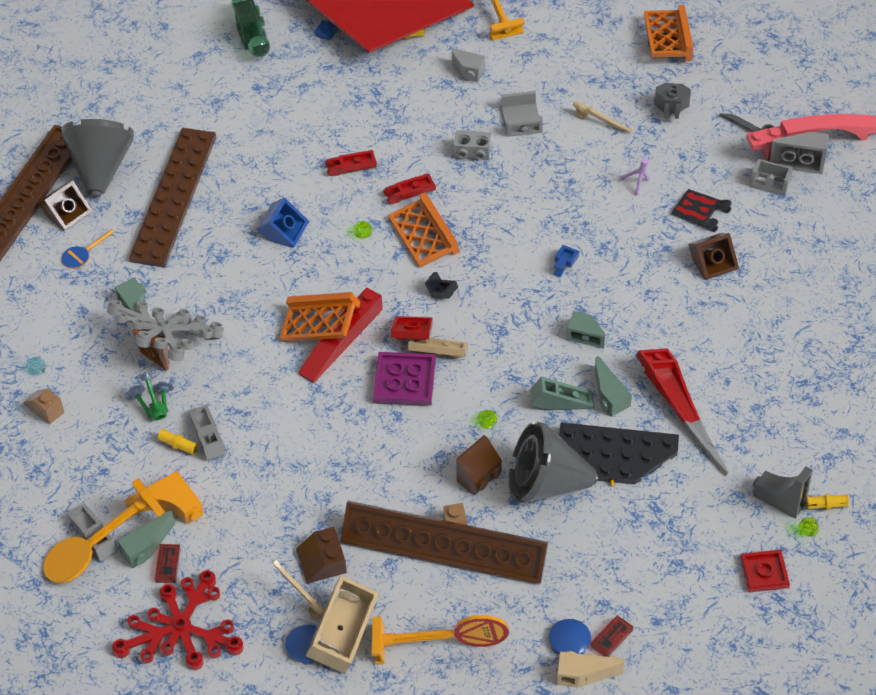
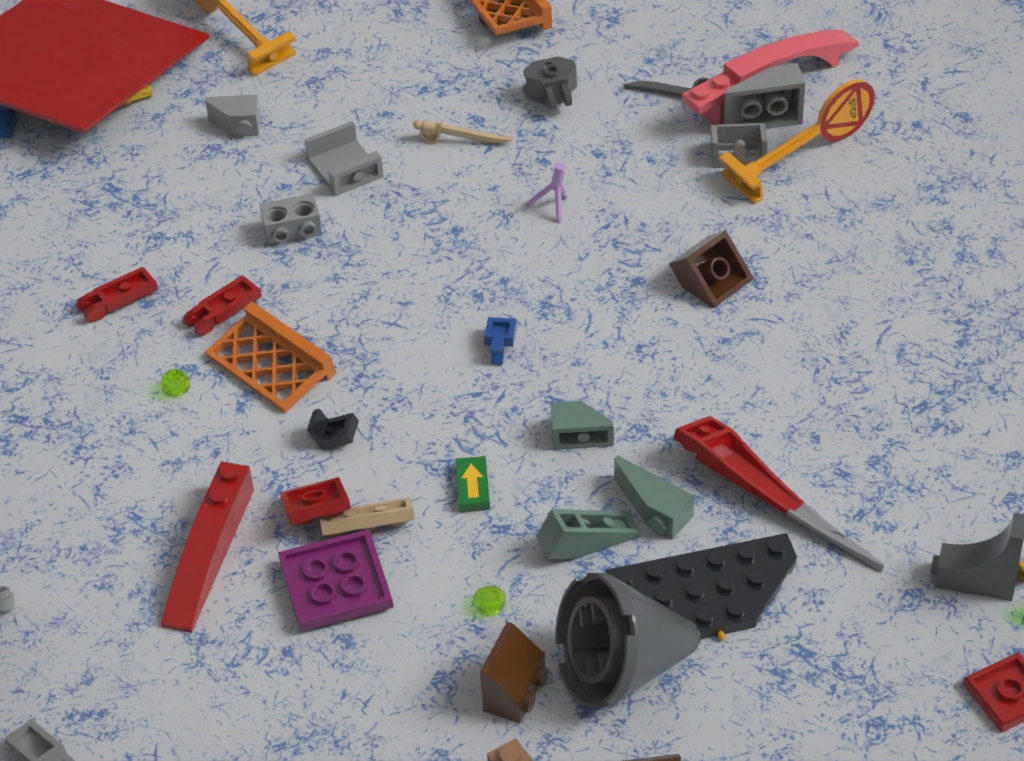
camera: 20 degrees left, 5 degrees down
blue slope [256,197,309,248] -> none
orange fence [279,292,360,342] -> none
black flag [672,189,732,232] -> none
none -> green tile [455,456,490,512]
none -> light orange piece [719,79,875,204]

